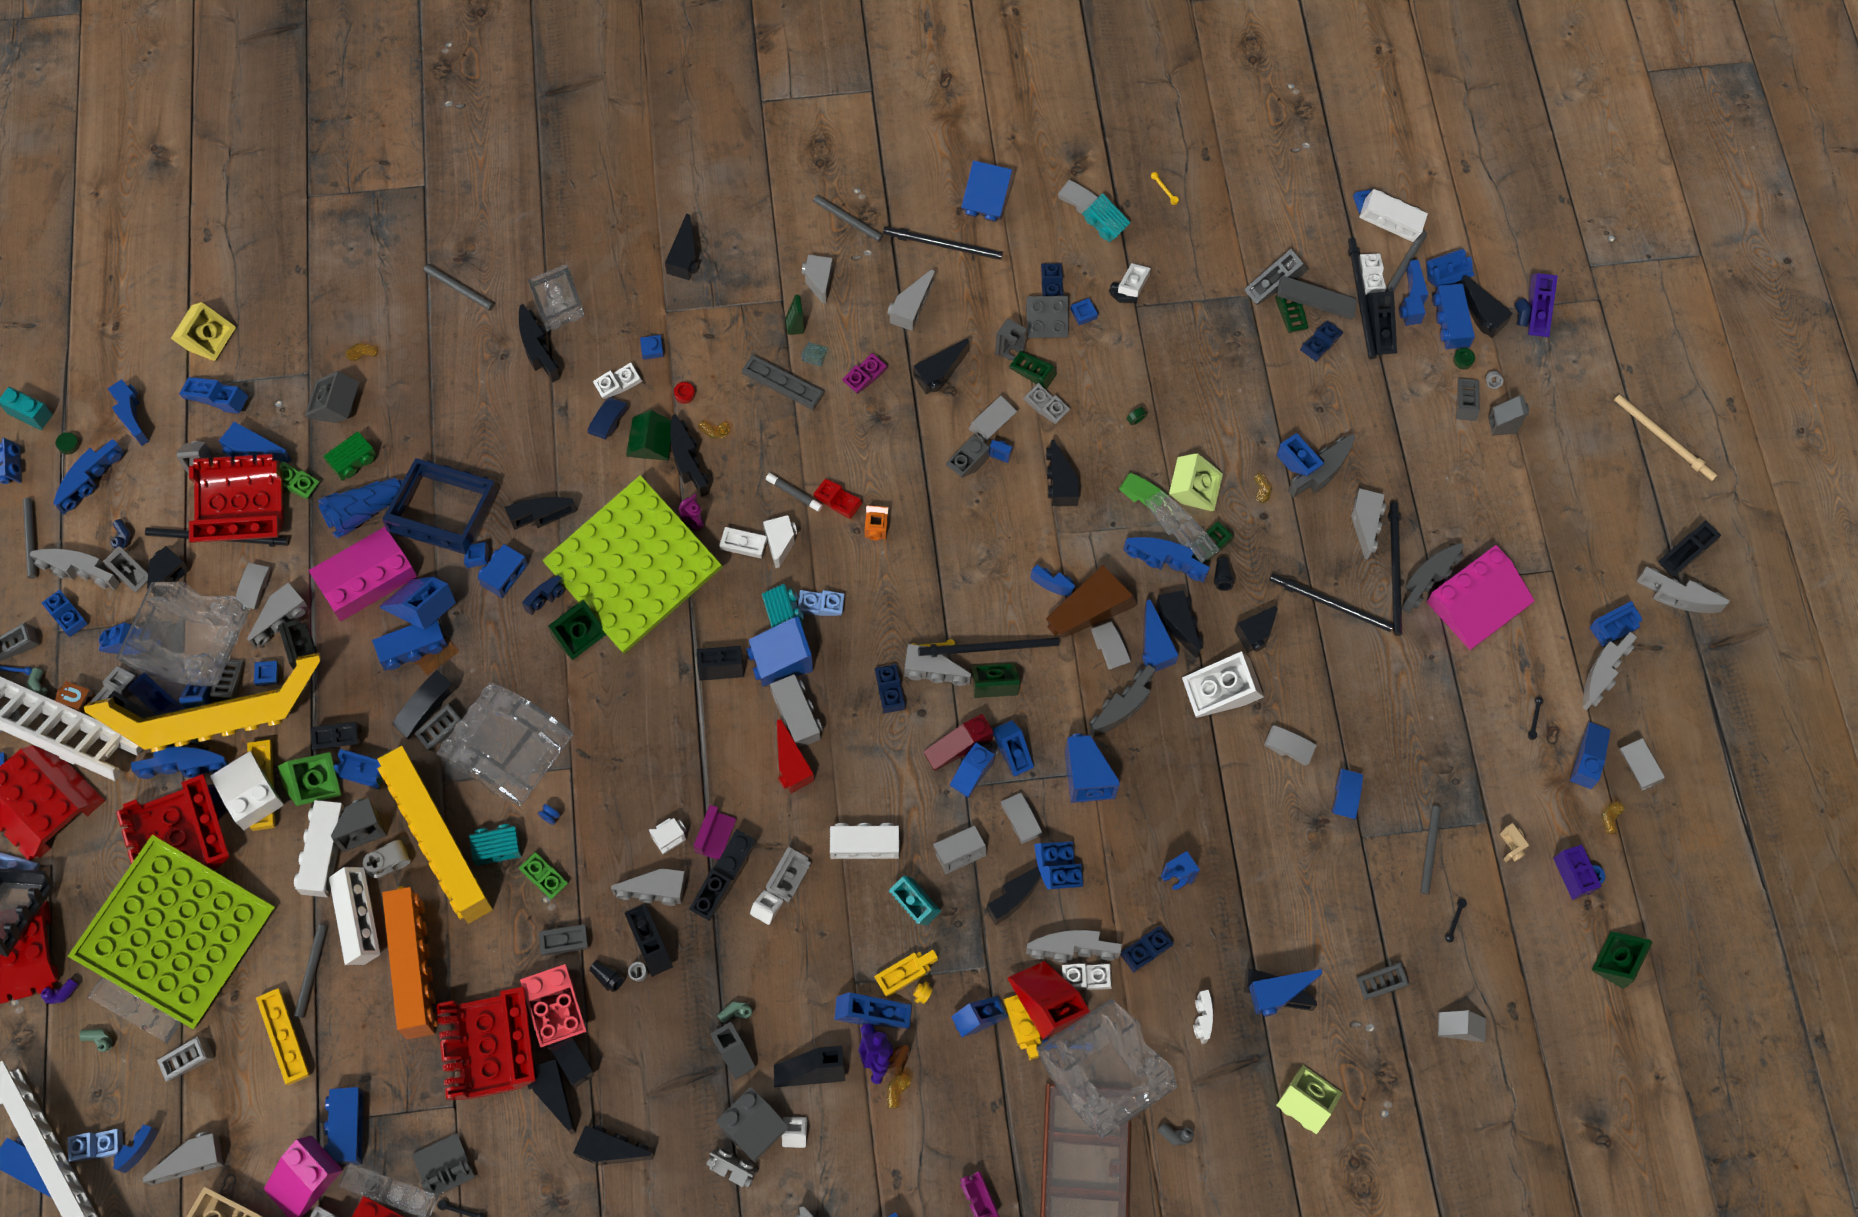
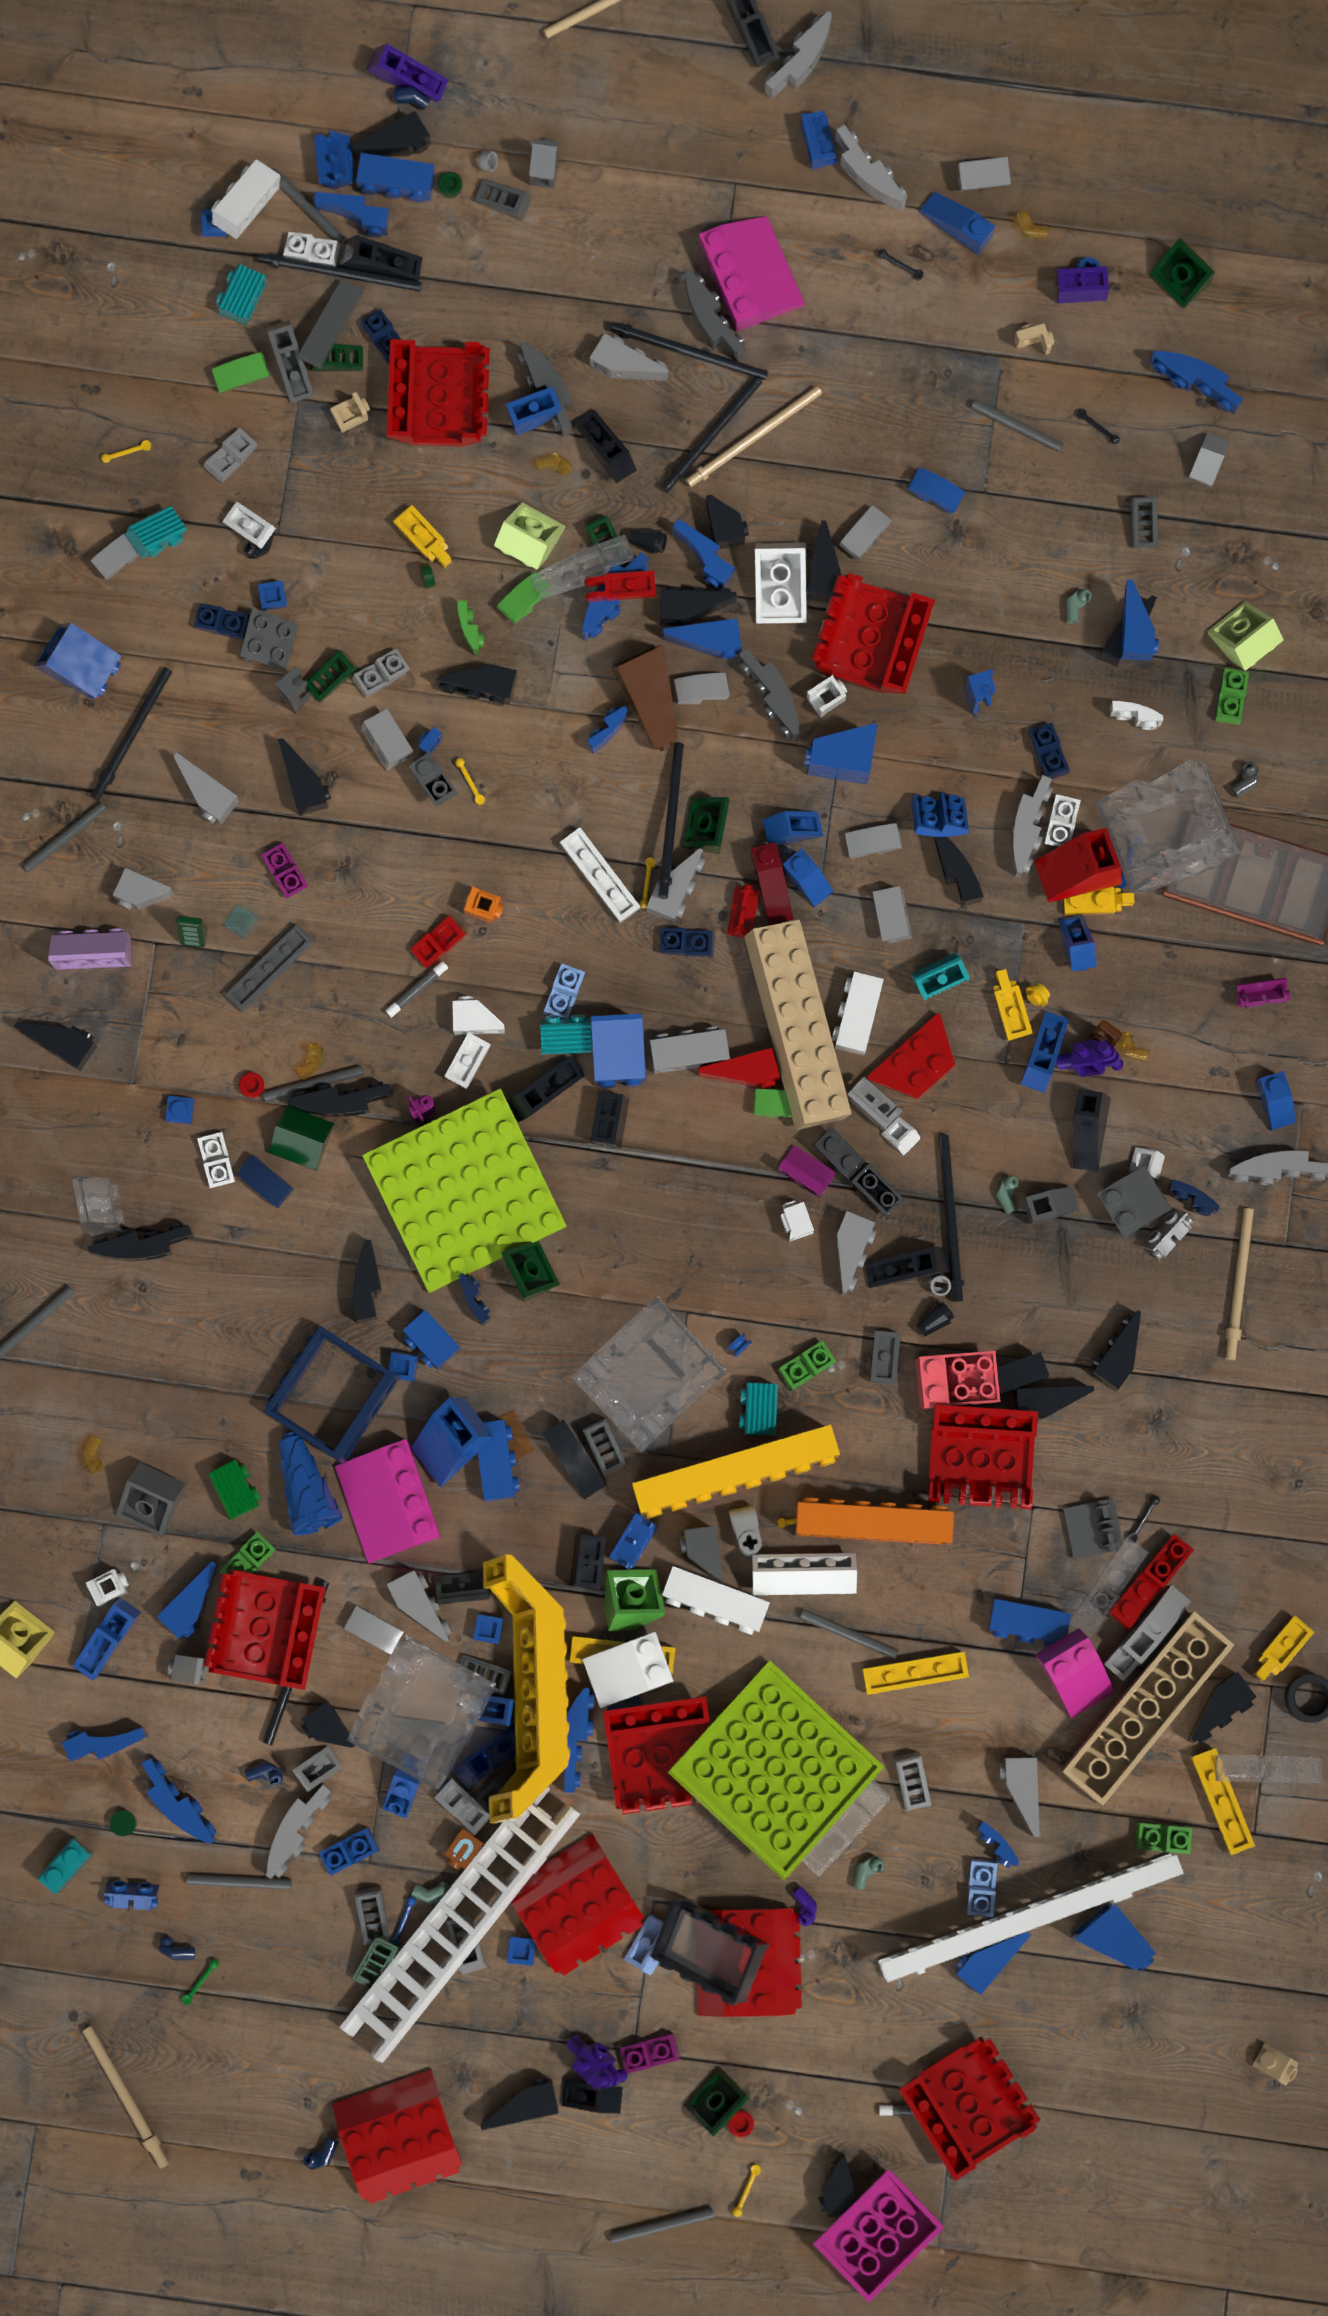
camera: 75 degrees left, 15 degrees up
none -> lavender slope [48,929,131,970]
none -> white window [86,1569,129,1607]
none -> light grey slope [204,428,258,483]
none -> bright green slope [212,352,270,393]
none -> teal brick [216,264,267,326]
none -> dark grey bar [263,1066,364,1102]
none -> tan bracket [330,392,370,433]
none -> red slope [387,339,490,447]
none -> yellow hinge [393,504,452,568]
none -> yellow hinge [455,758,485,805]
none -> bright green slope [457,600,484,656]
none -> black slope [506,1056,584,1123]
none -> white plate [560,828,640,923]
none -> black slope [573,409,637,484]
none -> red hinge [584,570,656,602]
none -> blue slope [672,519,735,589]
none -> tan bar [685,386,822,488]
none -> red hinge [726,885,760,938]
none -> tan brick [744,920,852,1130]
none -> bright green slope [753,1089,792,1118]
none -> black slope [806,520,841,603]
none -> white window [806,676,847,718]
none -> red slope [811,573,935,694]
none -> red wing [866,1013,955,1100]
none -> black bar [939,1135,965,1302]
none -> sand green arm [1066,589,1092,624]
none -> blue slope [1149,351,1243,414]
none -> dark blue slope [1168,1179,1219,1216]
none -> bright green slope [1215,668,1249,725]

